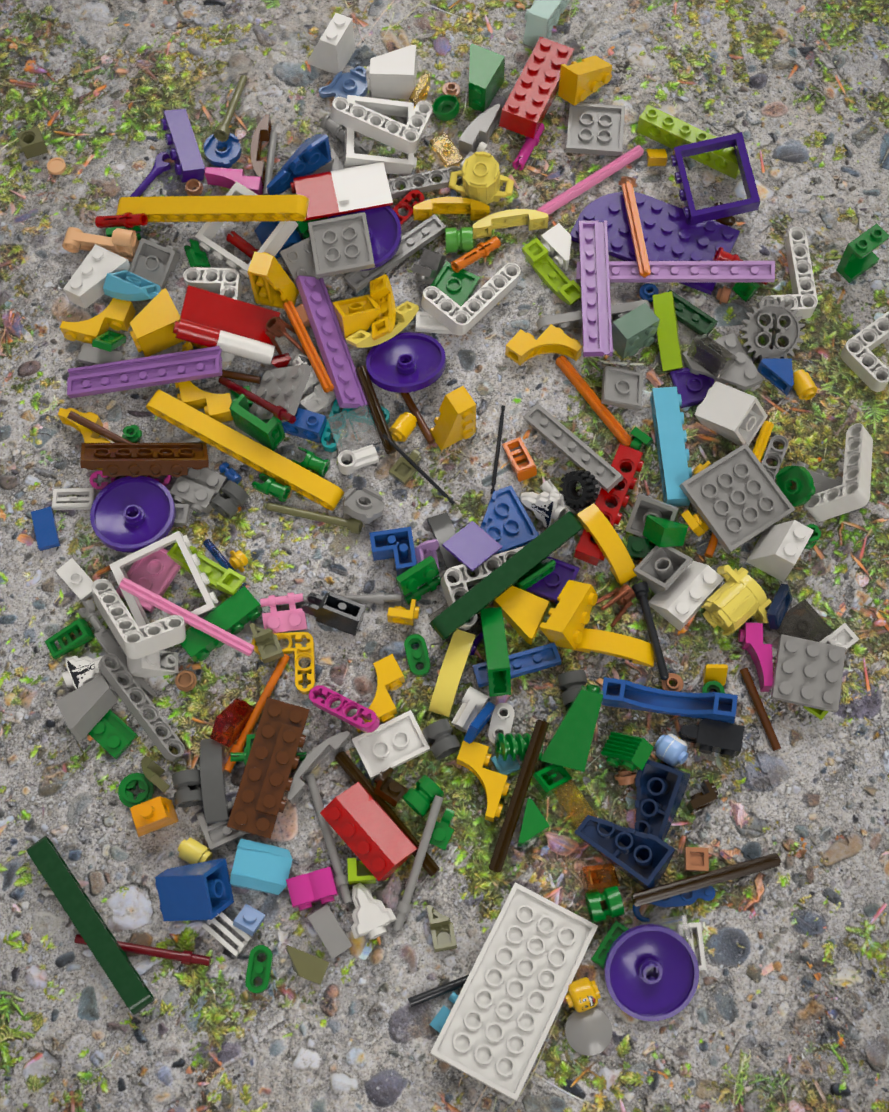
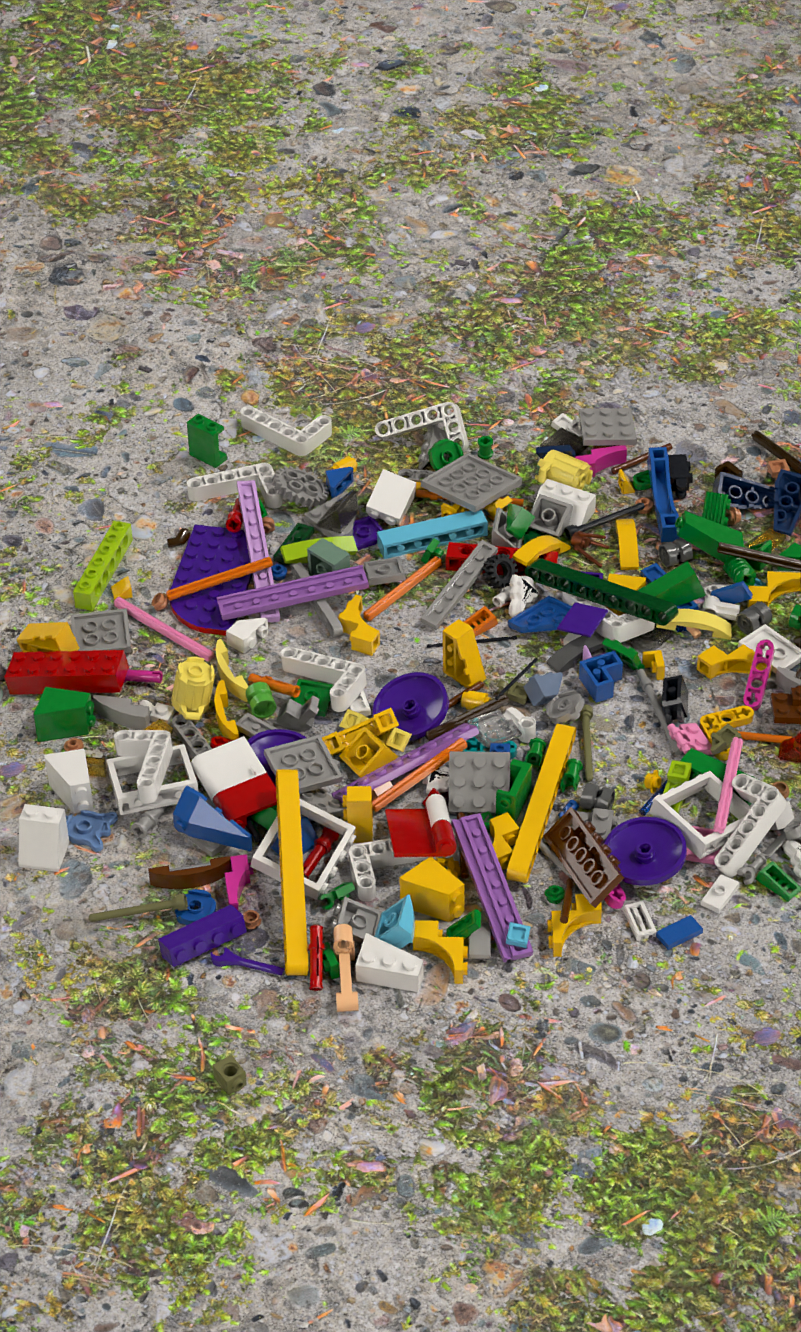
camera: 105 degrees left, 25 degrees down
light nougat piece [47,157,66,175] -> none
dark red bar [219,376,296,424] -> none
copper plant [265,317,307,356] -> none
green plate [404,634,431,677] -> none
green hair [432,94,460,121] -> none
lime slope [521,238,581,306] -> none
yellow wedge [539,580,598,650] -> none
light blue head [654,733,689,767] -> none
dark purple window [670,132,760,225] -> none
white slope [746,520,814,582] -> none
none -> medium azure tile [506,922,531,948]
none -> sand blue slope [523,672,563,706]

